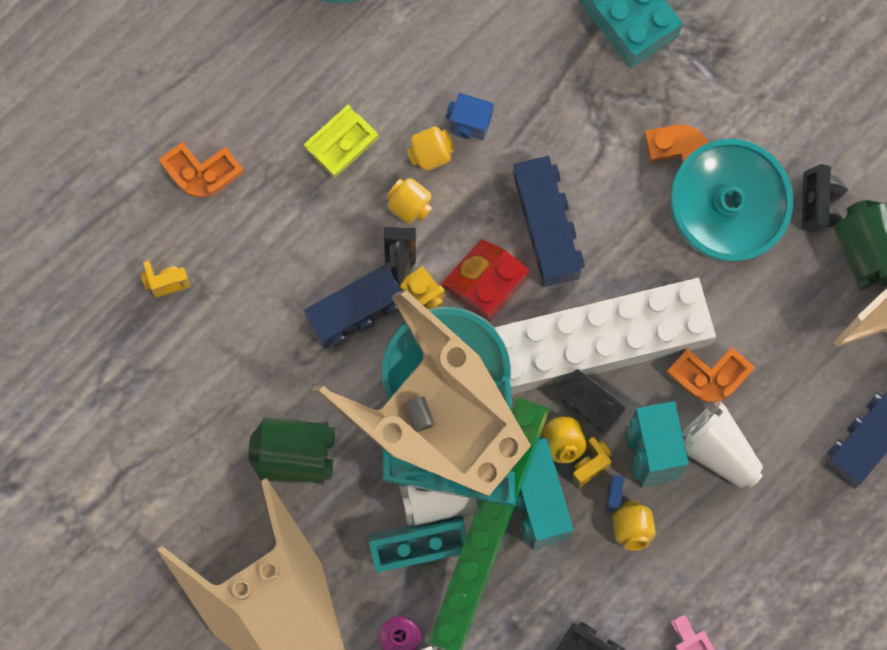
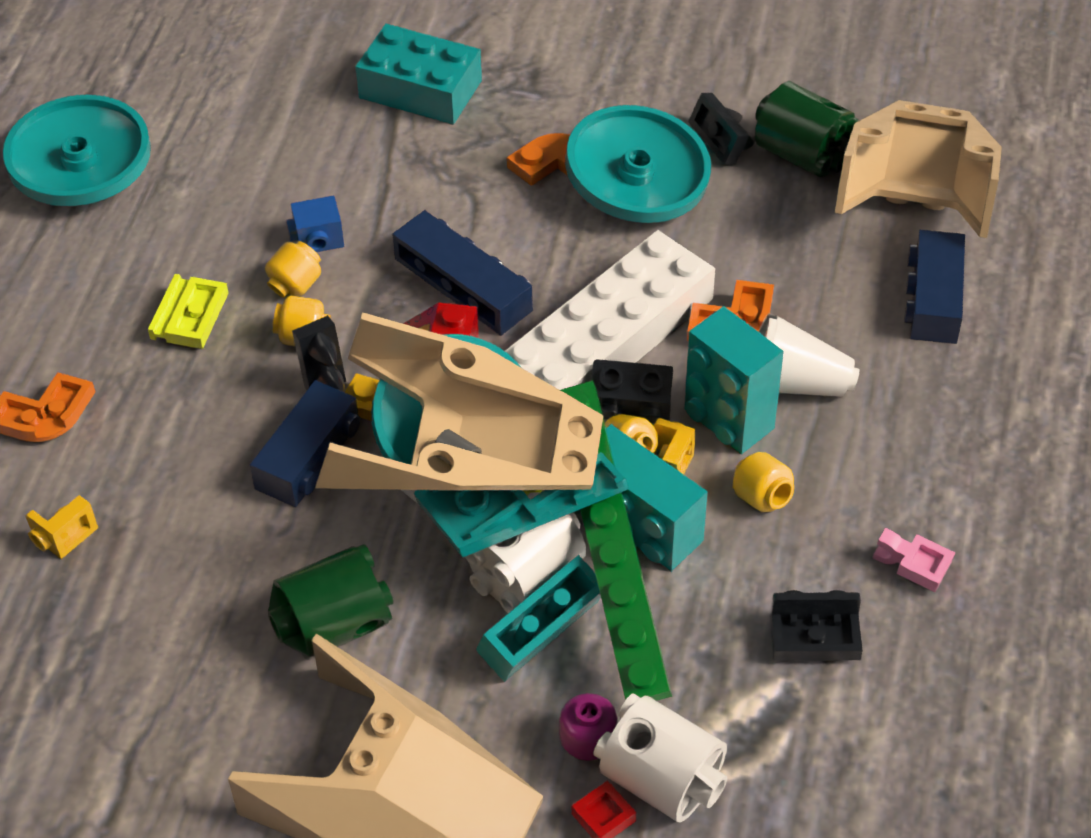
camera: 30 degrees left, 25 degrees down
blue tile [605,475,625,512] -> none

